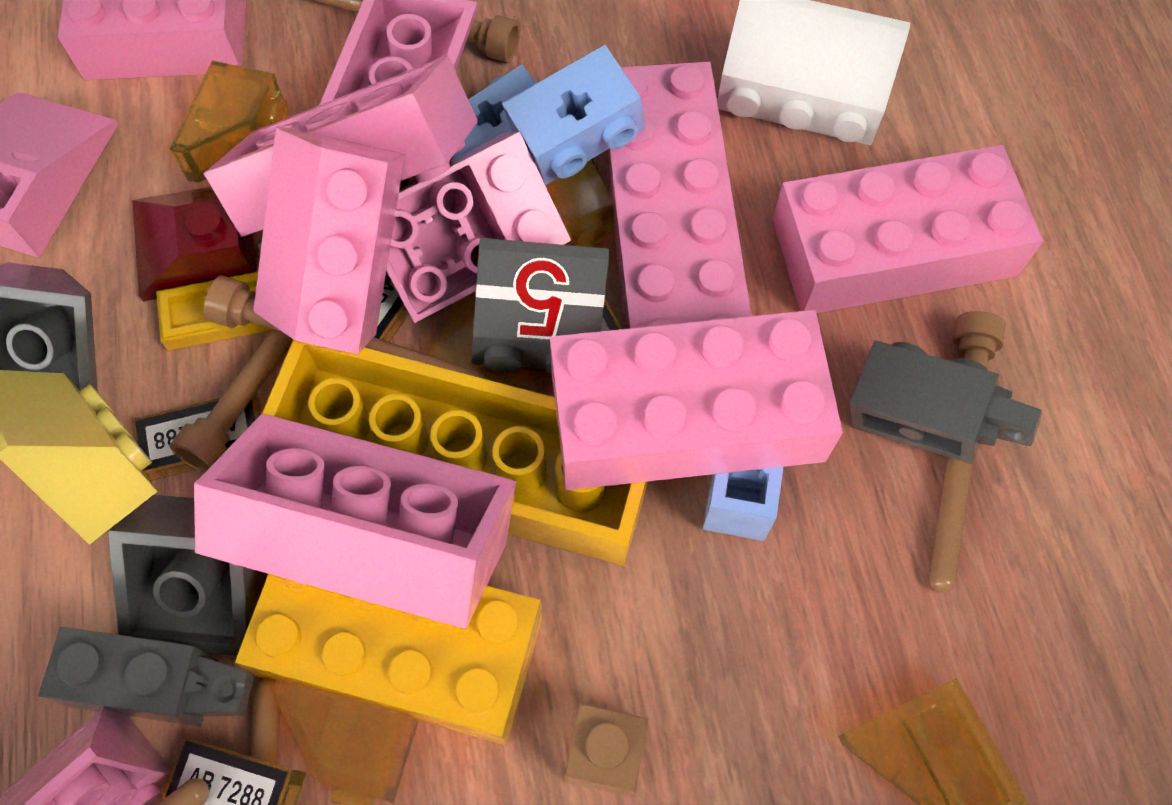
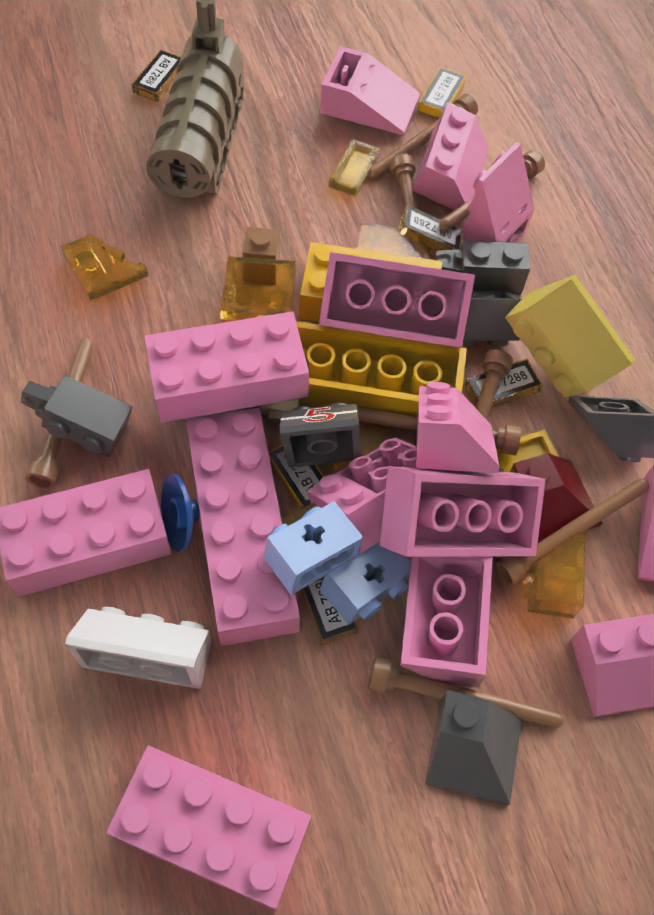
camera: 170 degrees right, 5 degrees down
none -> blue dish [161,474,200,552]
none -> clear yellow piece [220,256,296,323]
none -> medium nougat piece [495,478,649,587]

